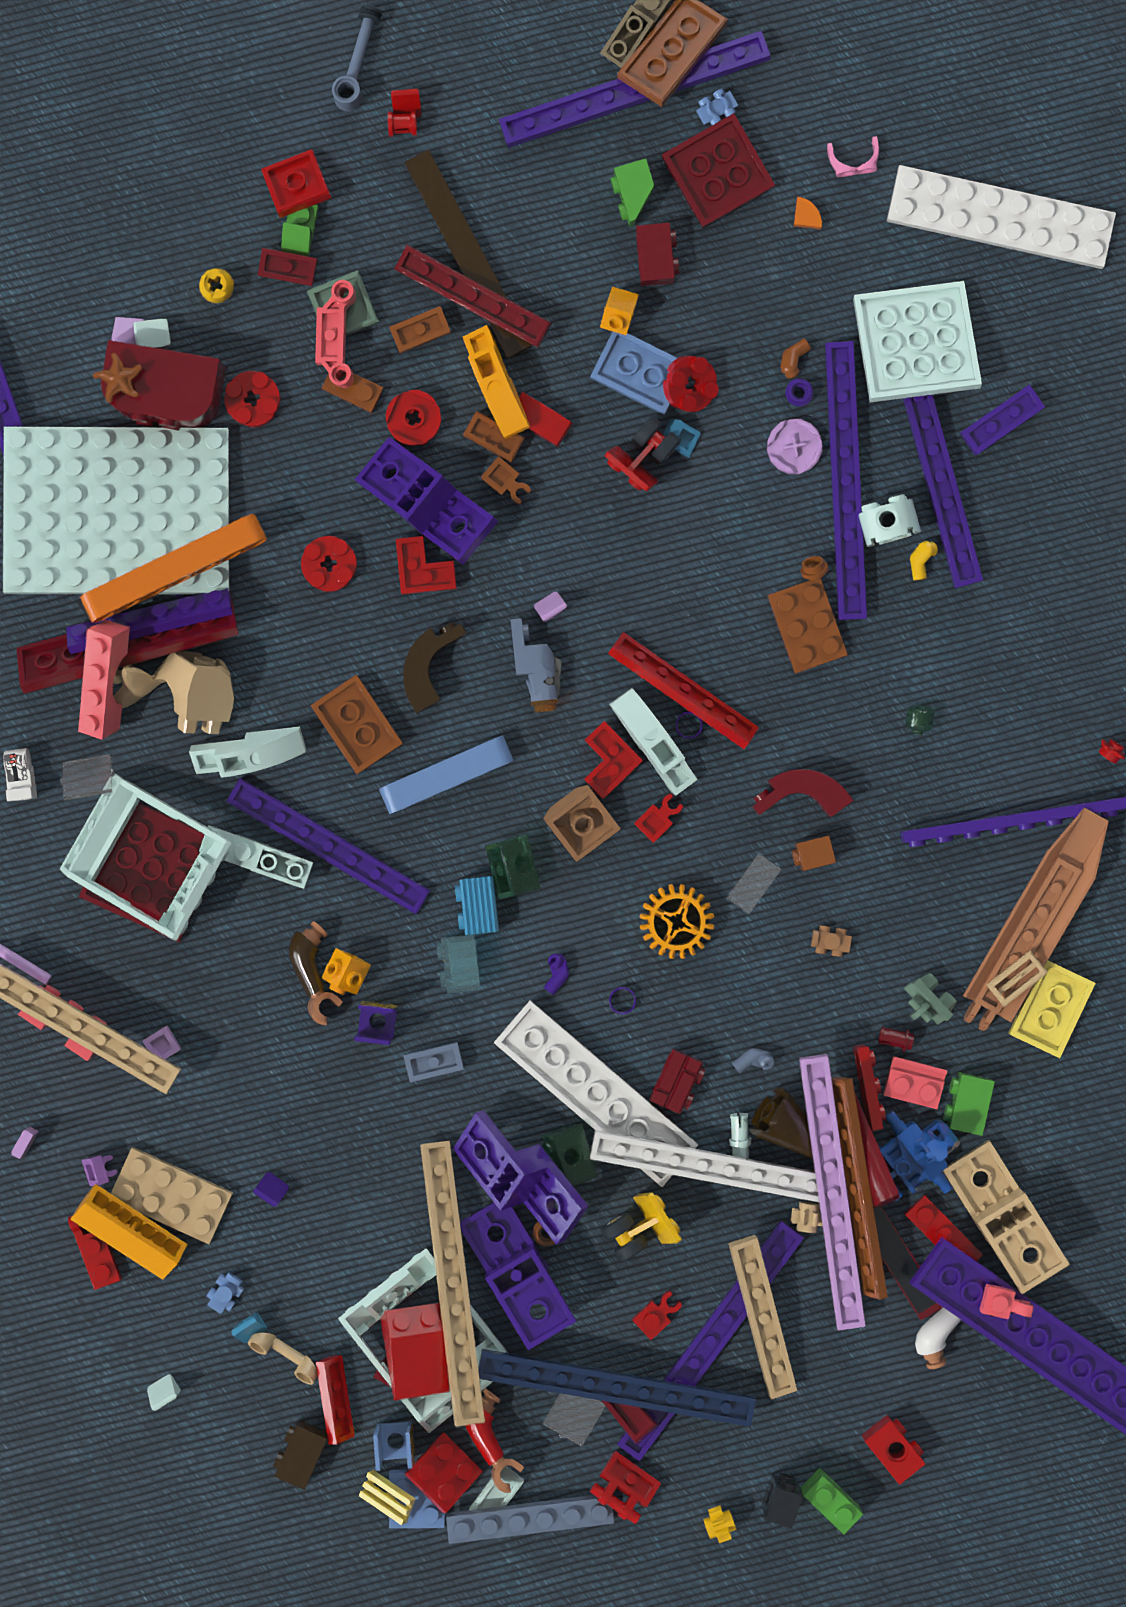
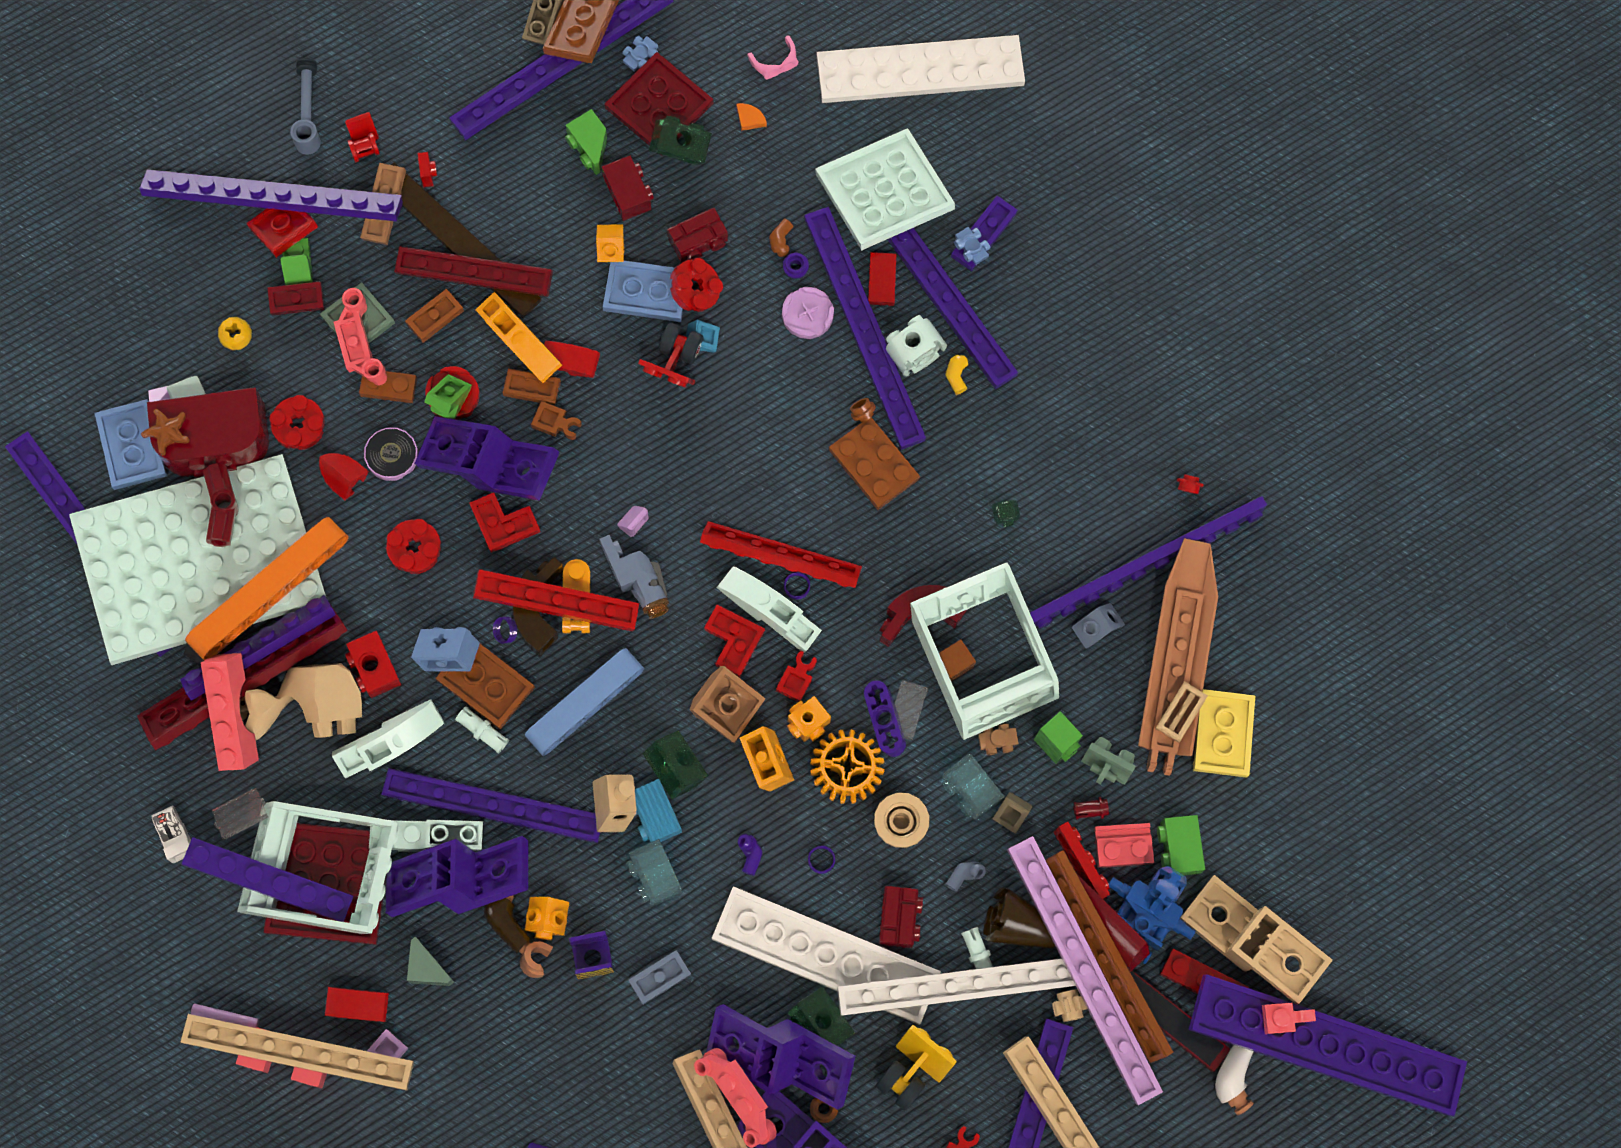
camera: 25 degrees left, 15 degrees down
none -> medium blue plate [95,399,167,490]
none -> plate [139,170,403,222]
none -> dark purple plate [181,837,353,922]
none -> dark red piece [203,463,239,547]
none -> red brick [319,453,369,500]
none -> red slope [325,987,389,1022]
none -> red brick [345,630,401,698]
none -> medium nougat tile [360,163,407,245]
none -> black tile [364,428,418,481]
none -> dark purple bracket [385,836,528,917]
none -> sand green slope [407,937,454,986]
none -> medium blue brick [411,627,480,671]
none -> red plate [418,152,437,188]
none -> bright green slope [424,374,472,419]
none -> light aqua pin [455,706,509,754]
none -> red plate [473,569,639,632]
none -> dark purple axle [493,616,517,644]
none -> light orange plate [562,559,590,633]
none -> tan torso [593,775,637,832]
none -> clear green brick [649,116,712,165]
none -> dark red brick [667,207,728,263]
none -> coral plate [694,1048,777,1148]
none -> light orange brick [740,726,794,792]
none -> light orange brick [787,696,831,742]
none -> dark purple beam [864,681,906,757]
none -> red tile [868,252,896,306]
none -> tan piece [874,793,929,848]
none -> light aqua window [910,563,1059,740]
none -> clear light blue brick [942,753,1004,821]
none -> medium blue piece [954,227,990,265]
none -> dark tan slope [993,792,1032,834]
none -> bright green brick [1034,711,1083,764]
none -> sand blue bracket [1072,603,1125,648]

